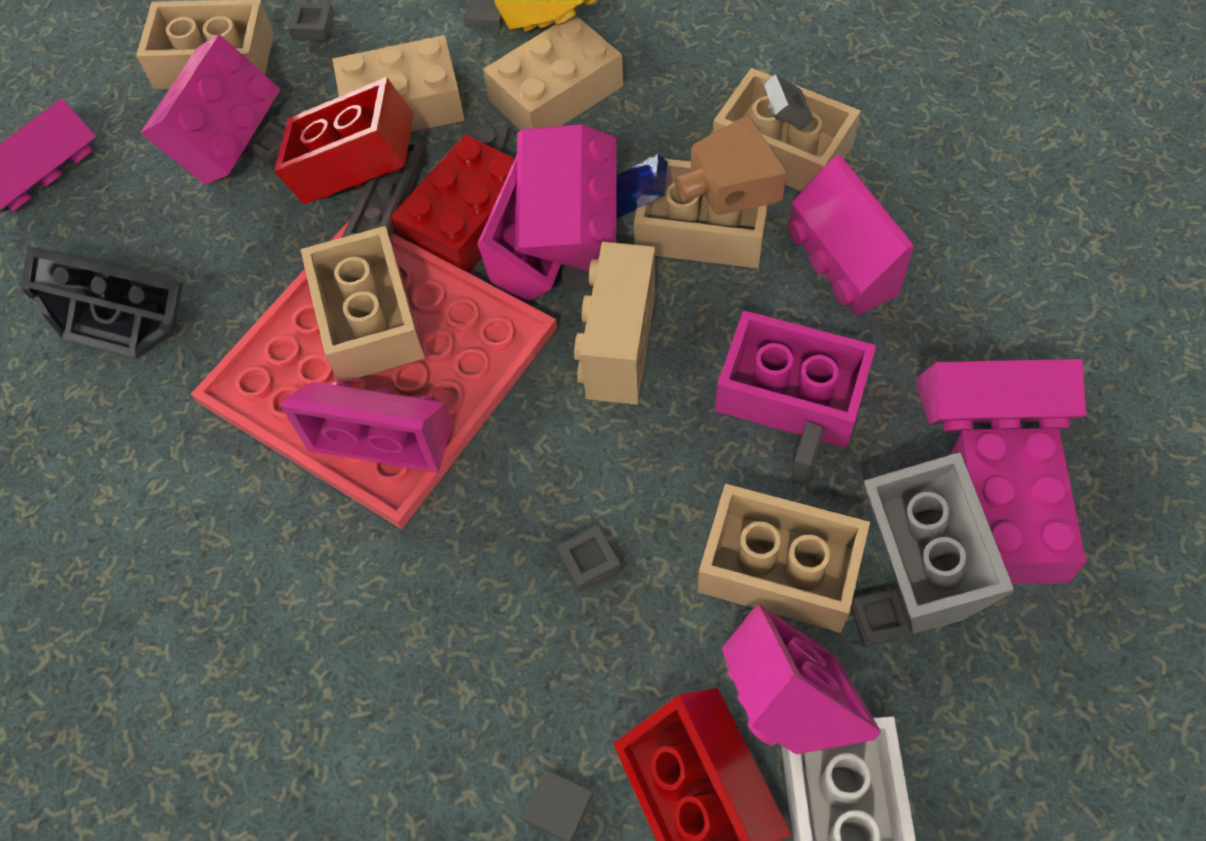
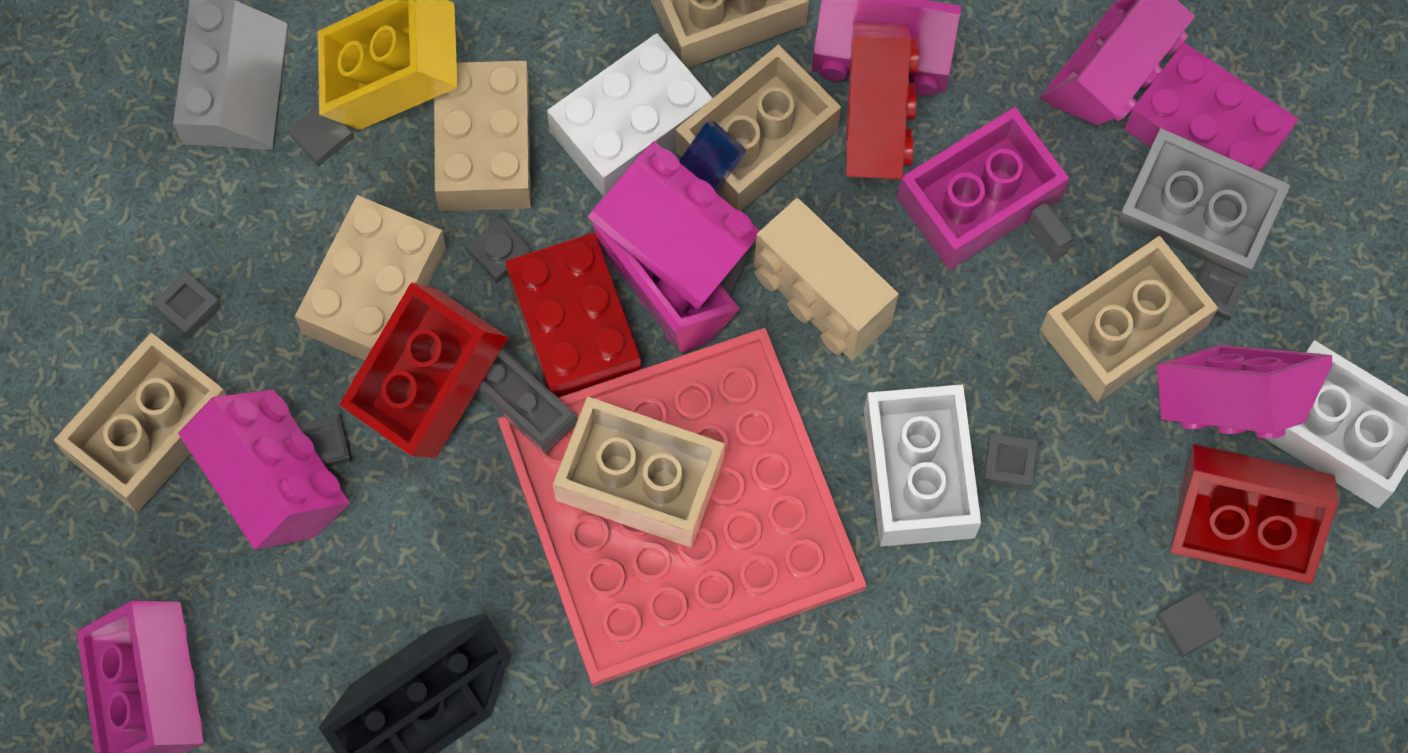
camera: 60 degrees left, 10 degrees up
dark pink slope [282,381,453,473] -> none
medium nougat torso [675,115,787,215] -> none
none -> white brick [547,33,713,197]
none -> red brick [845,22,919,179]
none -> white brick [864,384,981,547]

